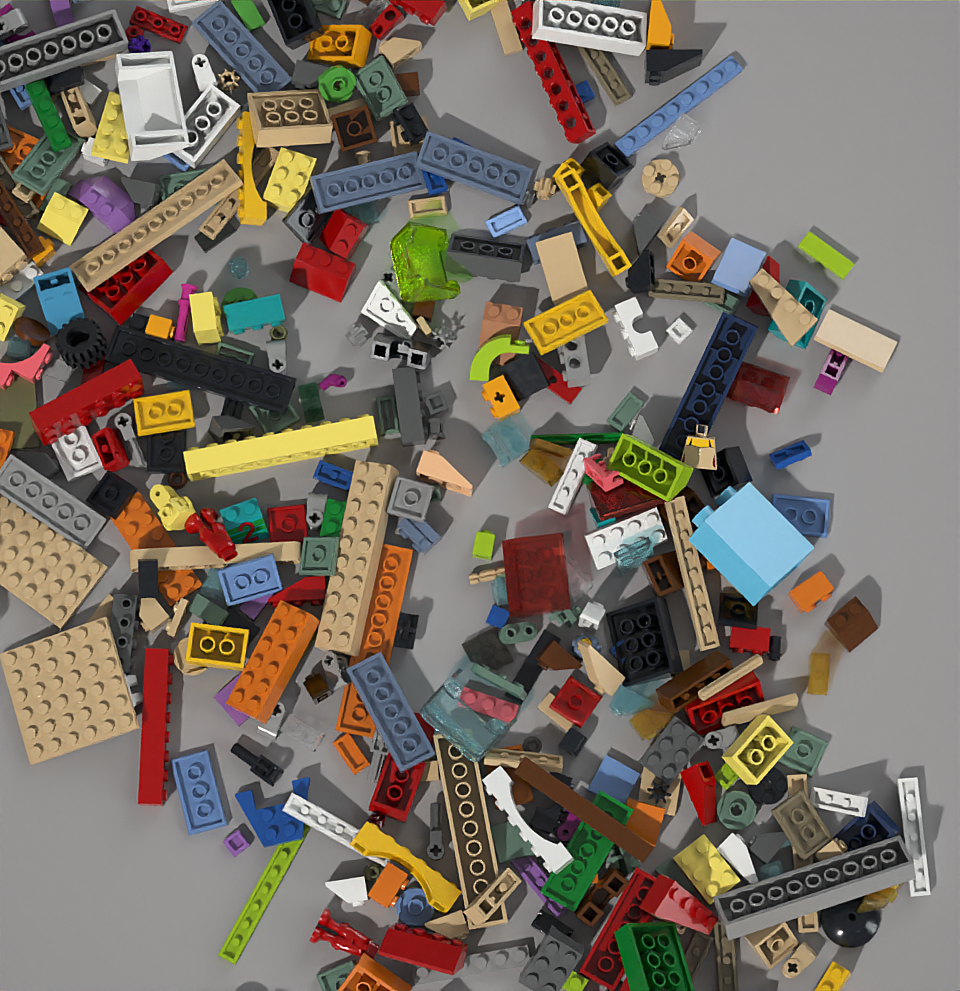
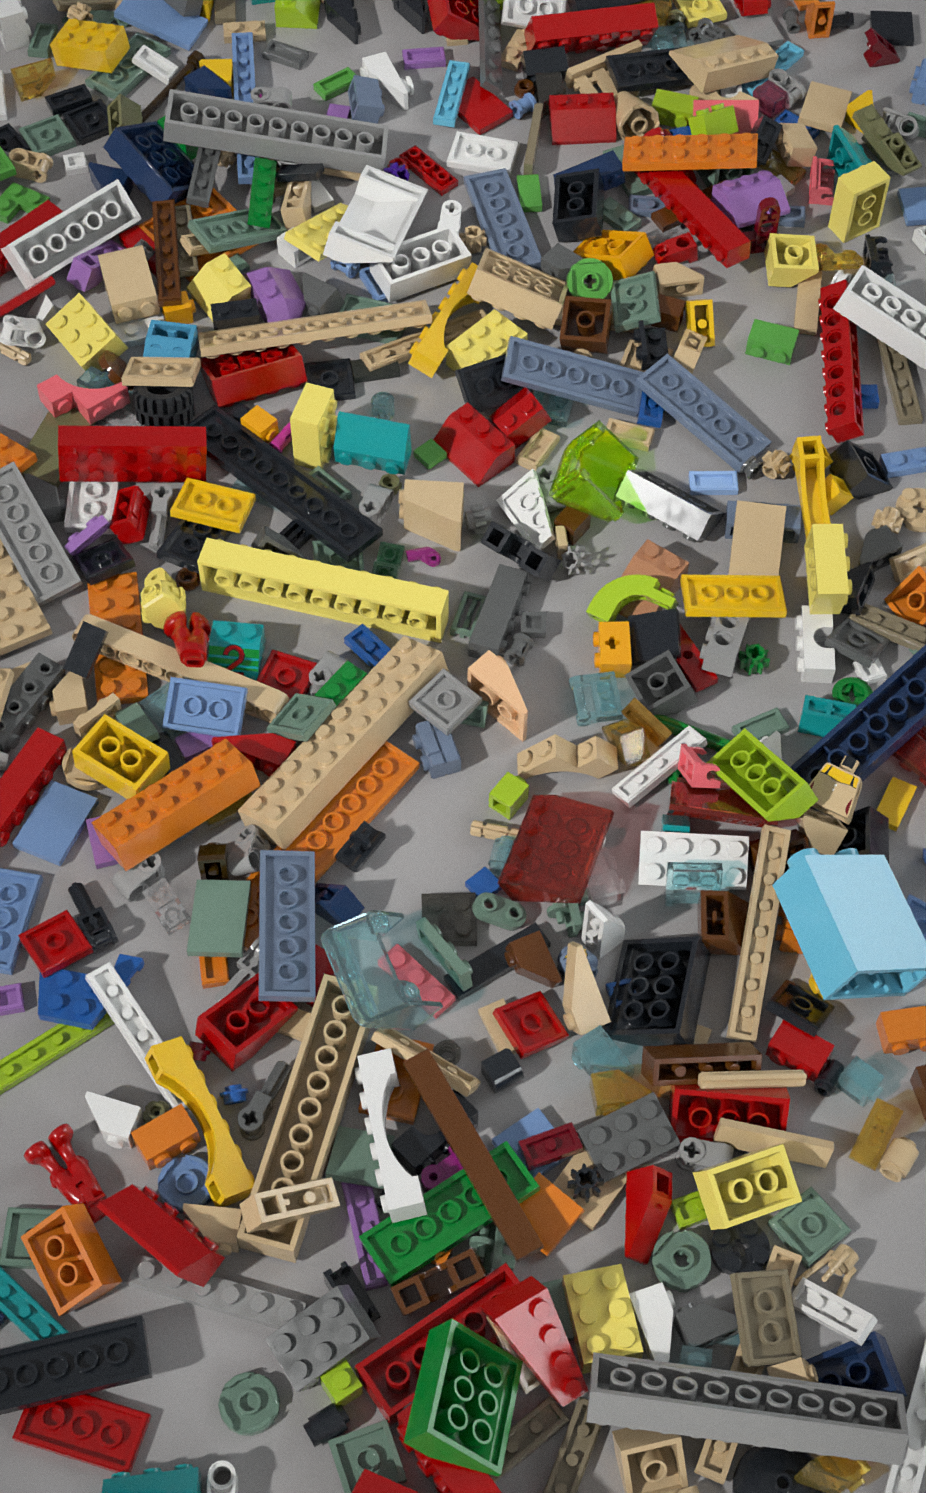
camera: 25 degrees right, 20 degrees down
none -> medium blue tile [12,780,99,867]
none -> red tile [18,910,93,978]
none -> medium lavender plate [64,515,110,555]
none -> tan tile [121,357,201,387]
none -> sand green tile [186,879,252,958]
none -> black brick [210,298,260,330]
none -> blue plate [219,1084,249,1105]
none -> black tile [304,358,356,401]
none -> dark blue slope [315,883,365,928]
none -> tan slope [399,479,464,551]
none -> bright green tile [413,439,447,470]
none -> tan tile [515,428,560,471]
none -> tan arch [517,734,618,779]
none -> dark red plate [518,1122,583,1171]
none -> dark grey slope [624,650,698,715]
none -> tan slope [674,329,707,374]
none -> yellow slope [685,298,715,347]
none -> green gear [738,643,770,675]
none -> bright green brick [745,319,799,365]
none -> tan plant [793,1244,859,1298]
none -> tan slope [795,808,848,855]
none -> teal hinge [798,695,856,737]
none -> light yellow brick [804,524,852,615]
none -> dark grey tile [824,618,890,668]
none -> green gear [831,677,873,707]
none -> clear light blue brick [836,1056,884,1107]
none -> tan gear [871,506,904,534]
none -> yellow tile [877,777,917,832]
none -> tan brick [879,1137,919,1182]

